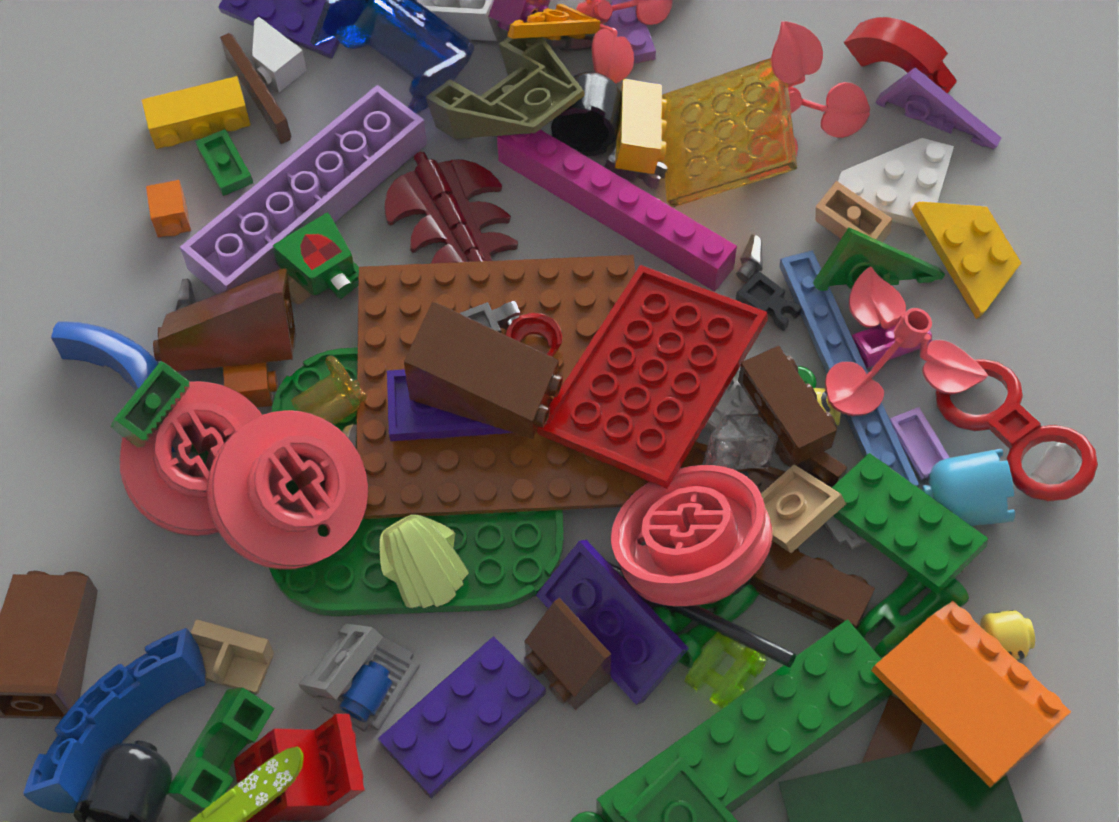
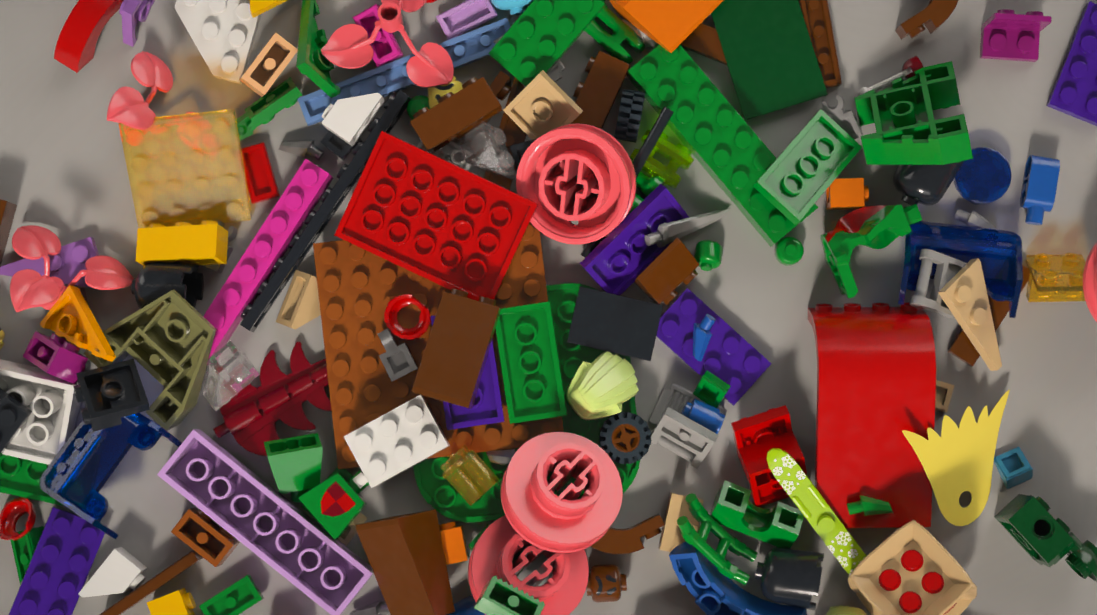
camera: 90 degrees left, 25 degrees up
none -> black plate [73,359,150,432]
none -> dark orange brick [171,507,240,567]
none -> clear slope [203,340,260,411]
none -> green hinge [229,77,302,141]
none -> red tile [237,142,280,204]
none -> black plate [240,90,410,332]
none -> green torso [264,433,323,503]
none -> tan slope [276,270,321,330]
none -> white slope [322,93,385,147]
none -> white brick [344,395,450,488]
none -> green plate [496,301,567,424]
none -> black tile [567,287,663,361]
none -> reddish brown head [586,564,627,603]
none -> reddish brown arch [590,513,665,554]
none -> black wheel [599,412,652,464]
none -> black wheel [614,89,645,143]
none -> light grey bar [645,208,730,248]
none -> green piece [677,493,758,585]
none -> blue bar [693,314,716,361]
none -> green tile [693,370,731,408]
none -> green piece [694,240,723,271]

